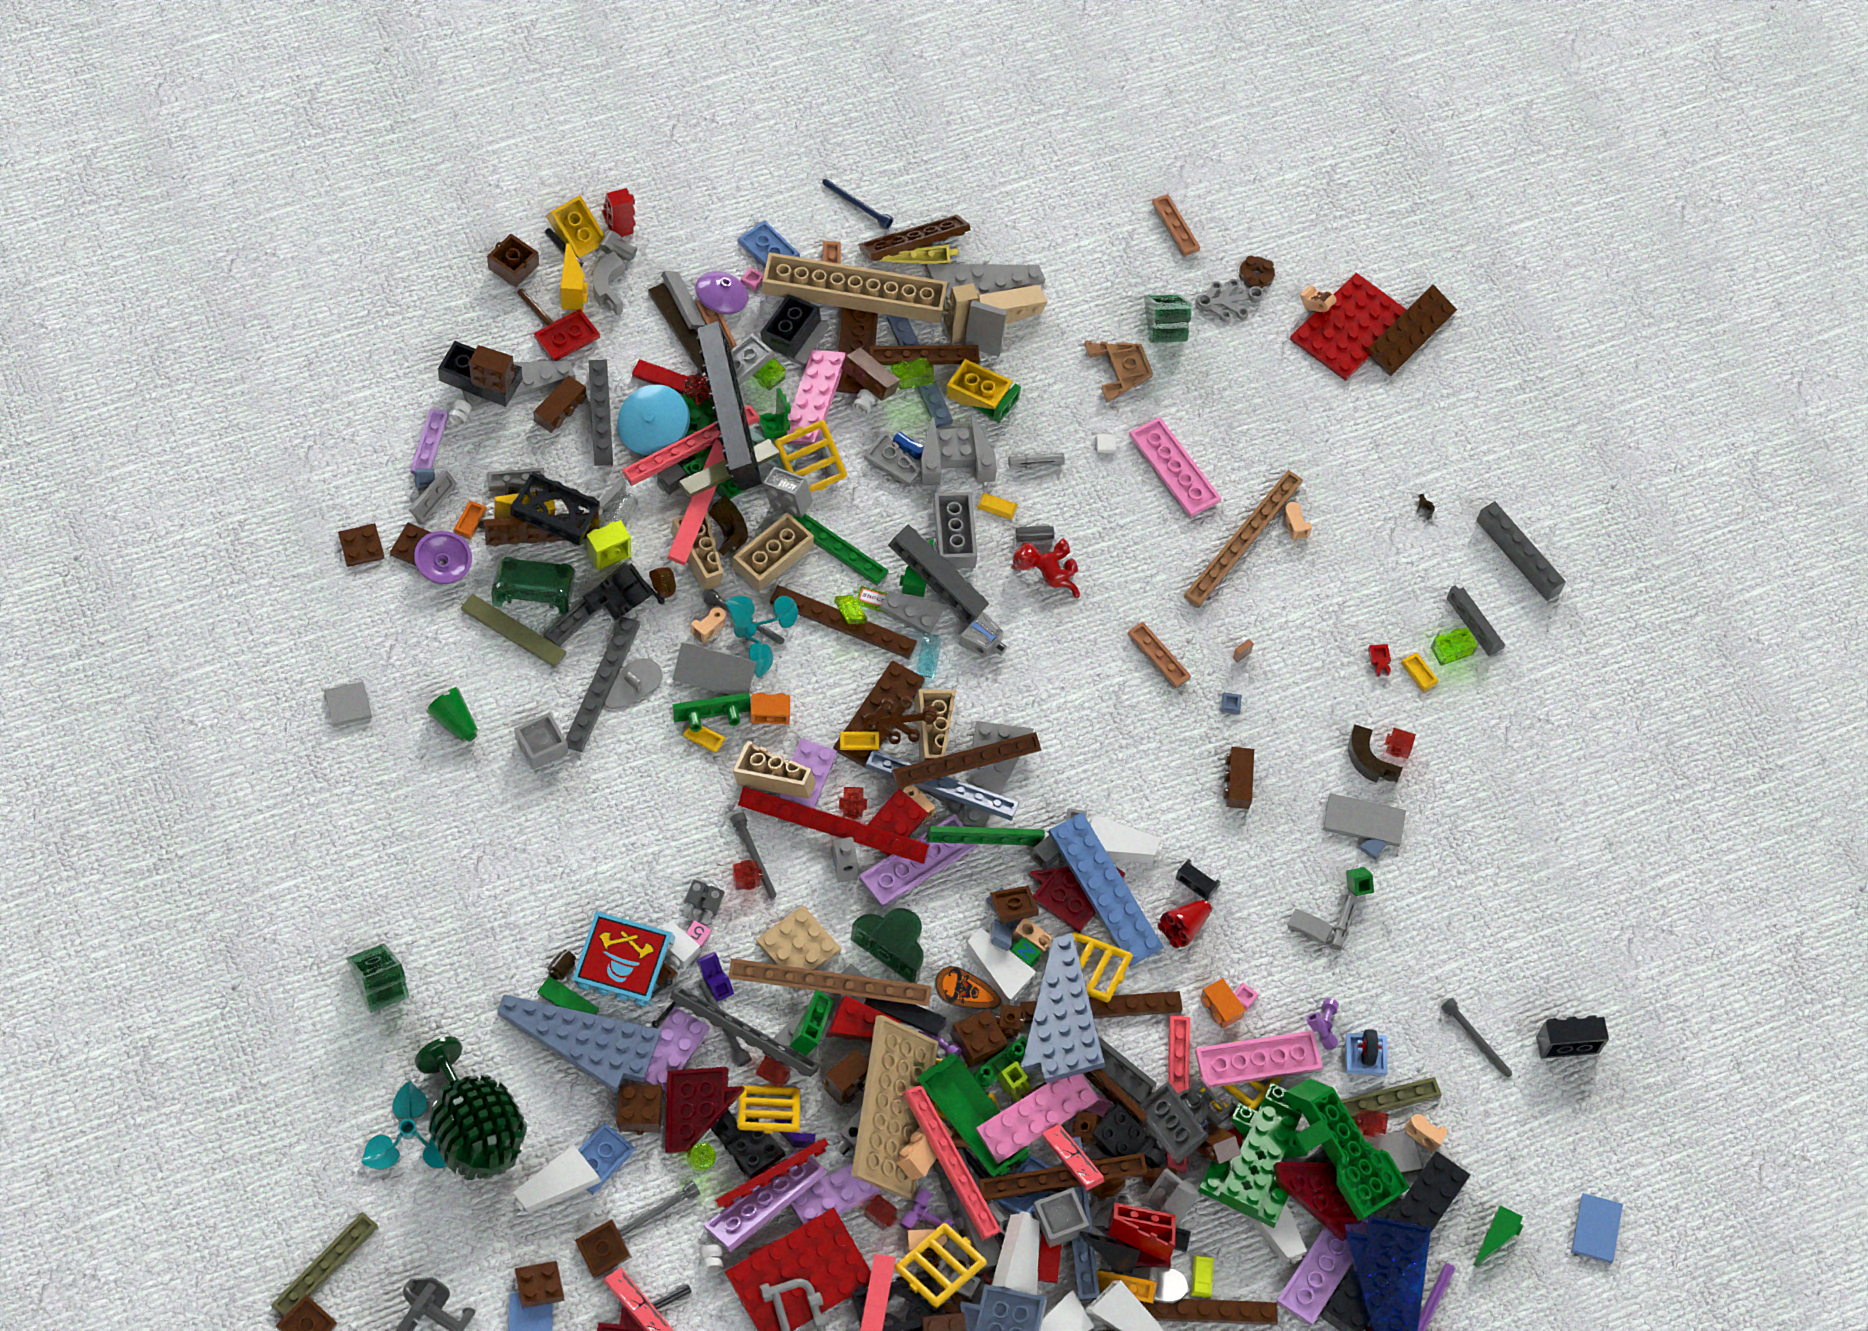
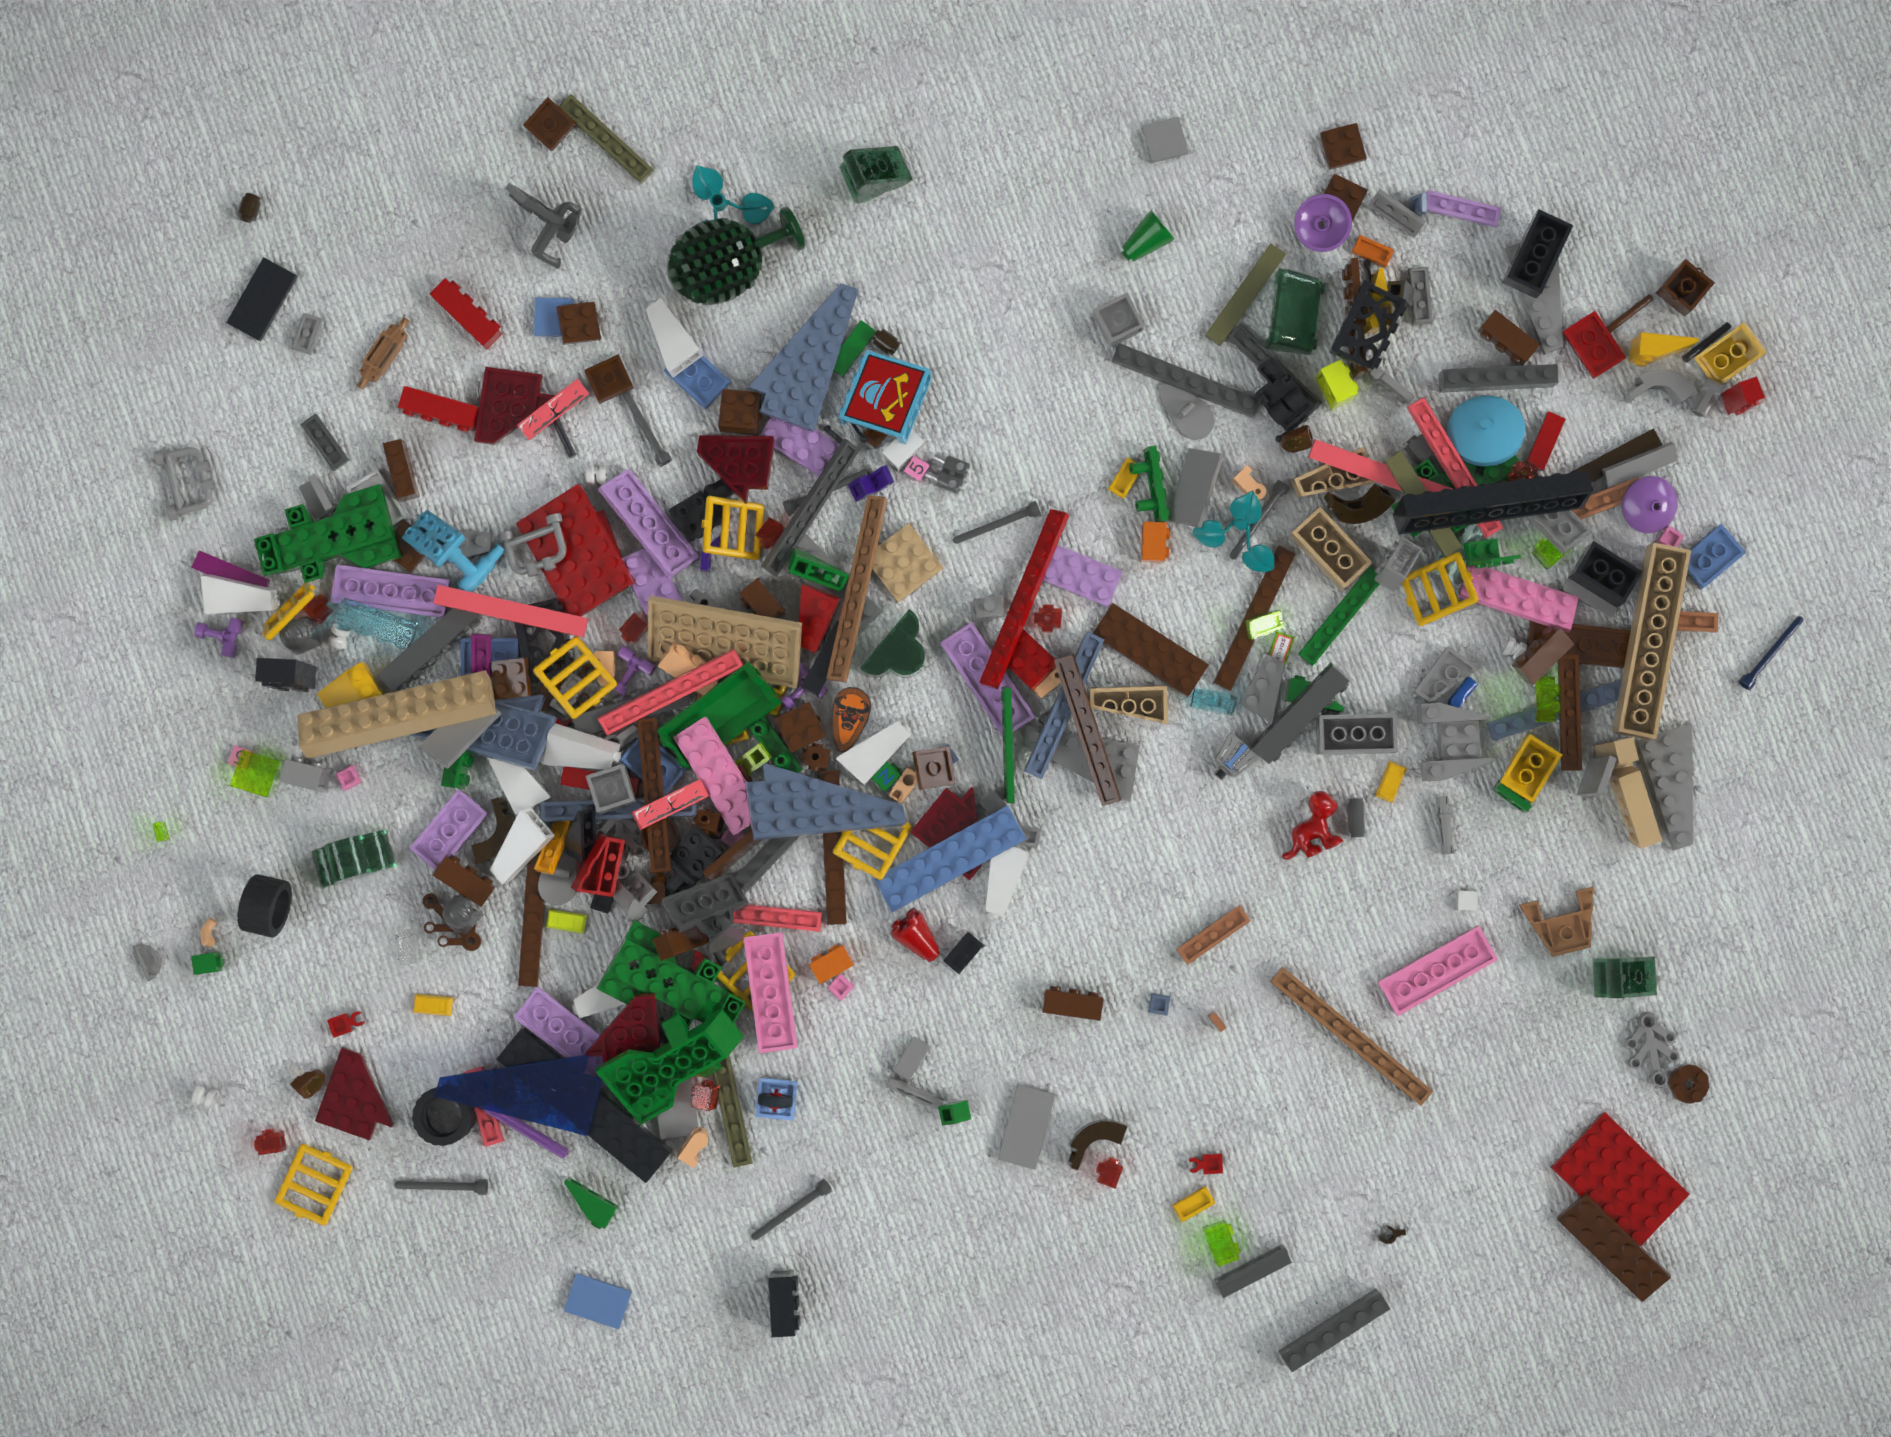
camera: 100 degrees right, 25 degrees up
white wheel [448,400,472,426] -> none
reddish brown brick [469,345,516,394] -> none
clear neon green head [687,1143,716,1172] -> none
red plate [713,1138,829,1209] -> none
clear red brick [732,860,763,890] -> none
tan wedge [733,740,816,799] -> none
yellow tile [840,732,879,750] -> none
reddish brown plate [859,214,971,261] -> none
reddish brown plant [862,696,938,745] -> none
light yellow piece [879,244,959,264] -> none
sand blue tile [991,919,1012,951] -> none
nougat plate [1152,194,1200,256] -> none
light nougat leg [1283,502,1312,540] -> none
light nougat leg [1300,285,1336,312] -> none
medium lavender bar [1306,998,1339,1050] -> none
sand blue tile [1359,839,1387,860] -> none

